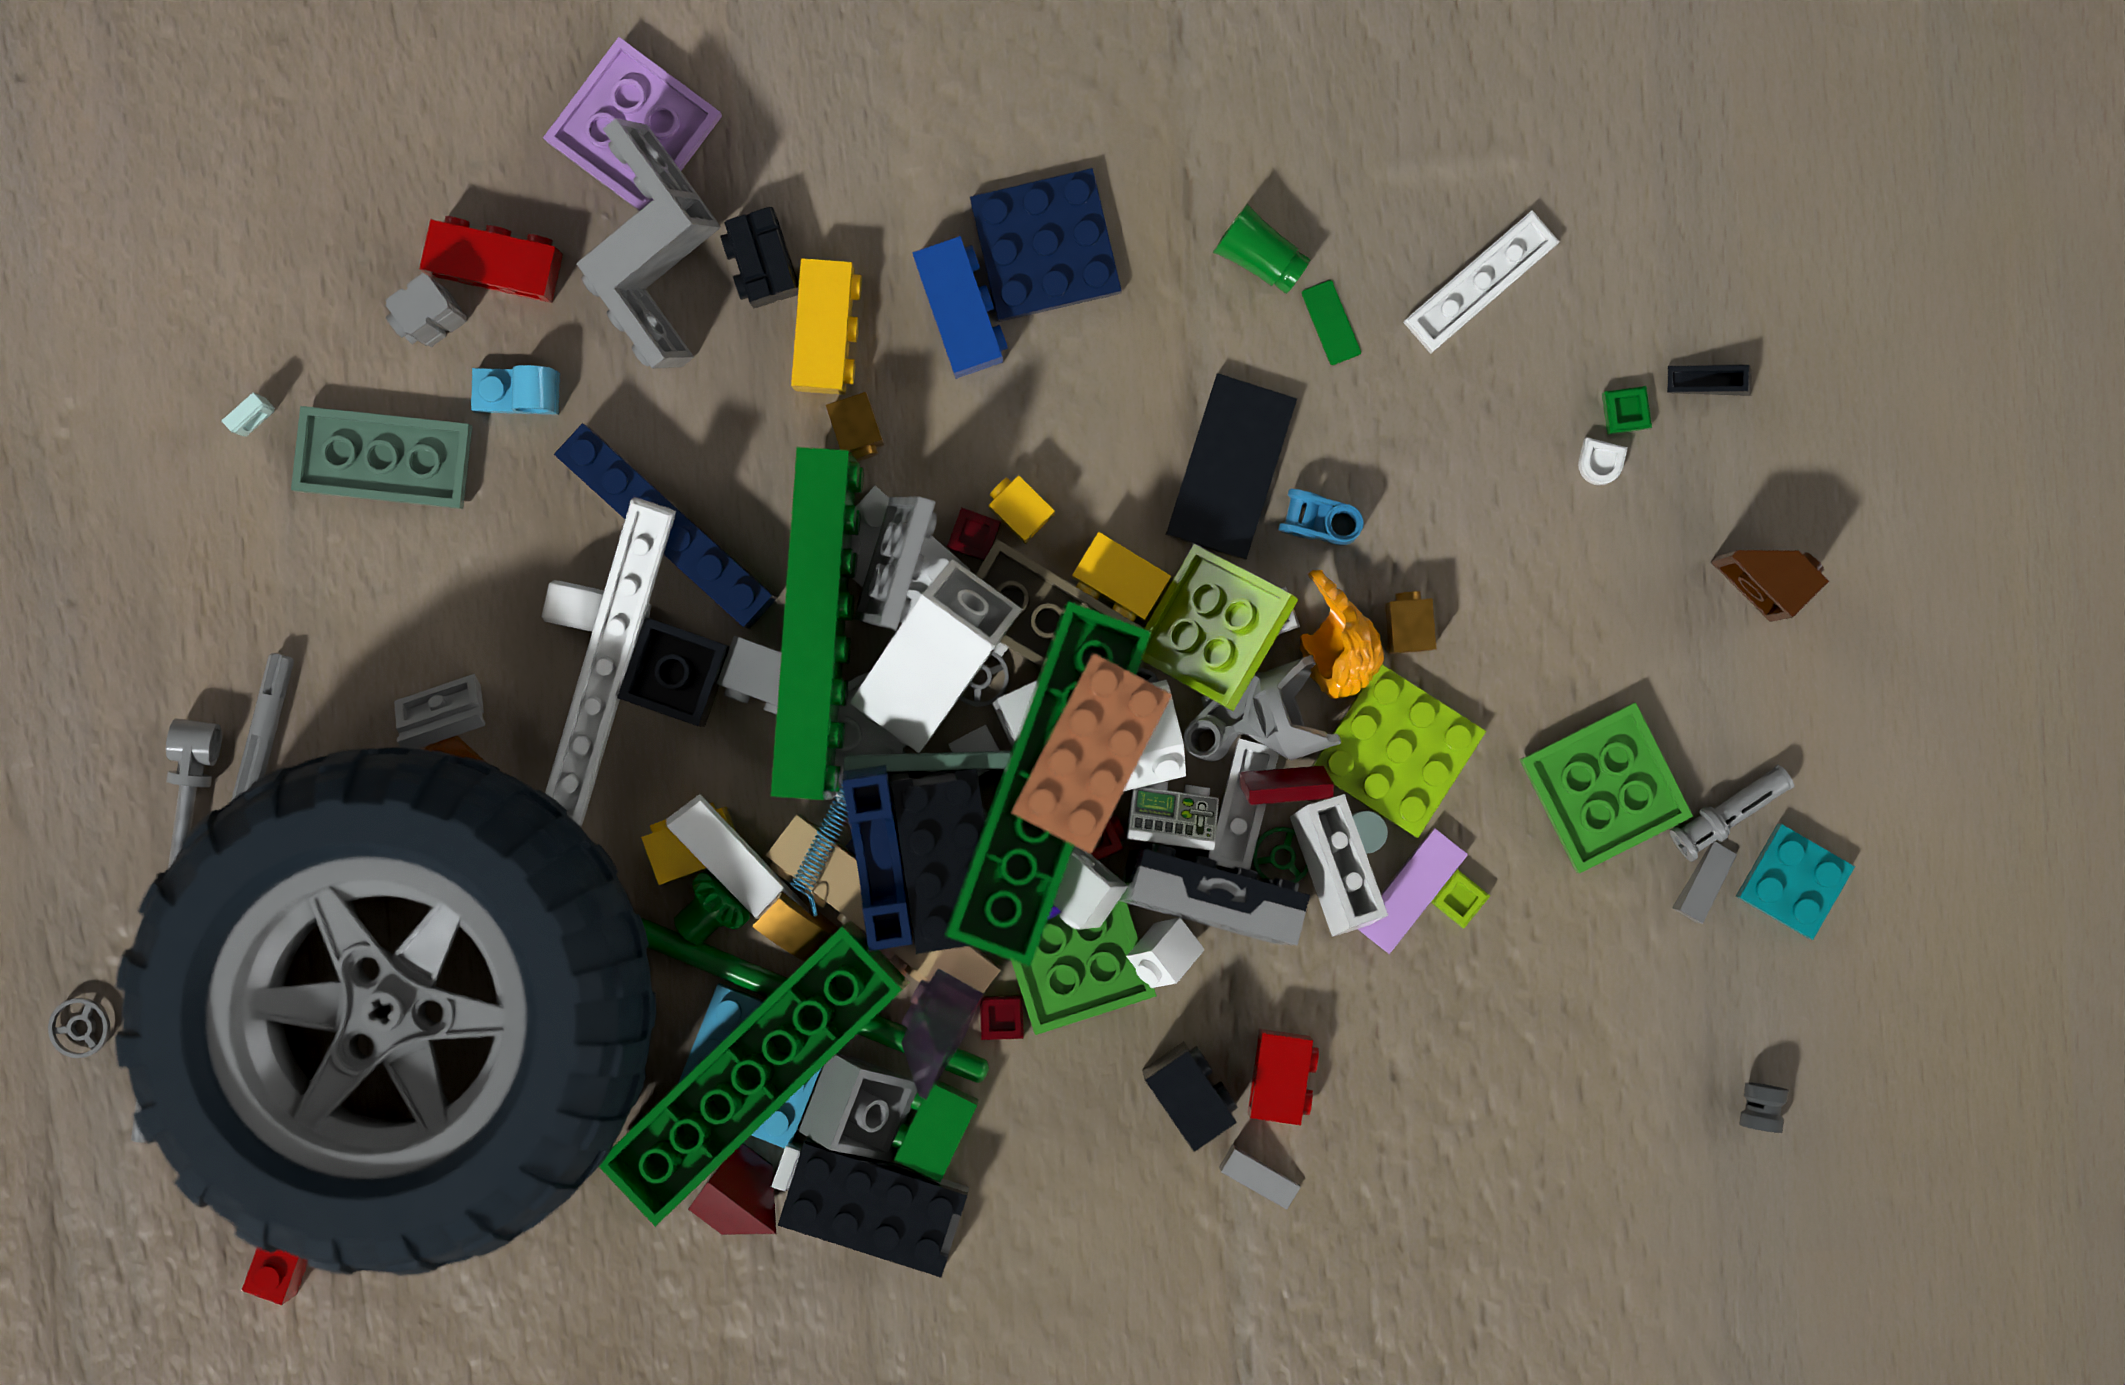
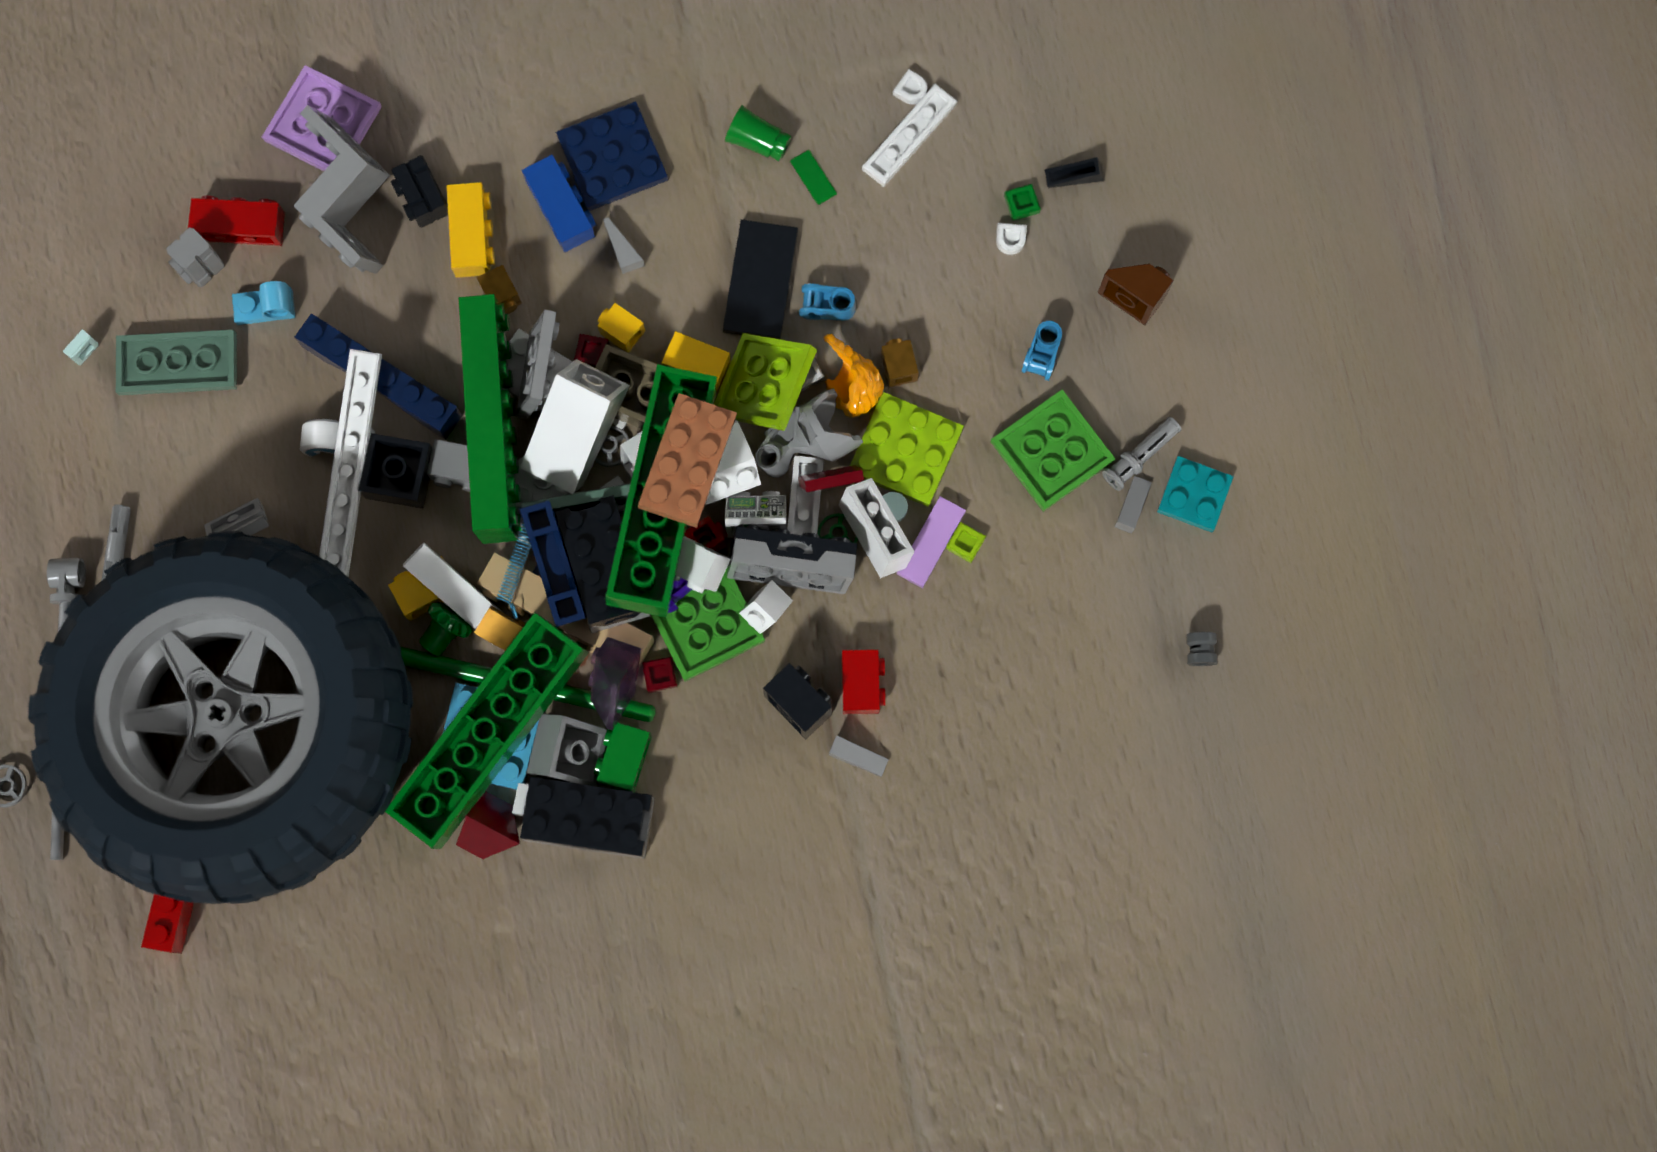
camera: 10 degrees left, 10 degrees down
none -> light grey piece [603,218,645,274]
none -> white tile [893,69,927,105]
none -> dark azure piece [1021,320,1062,381]

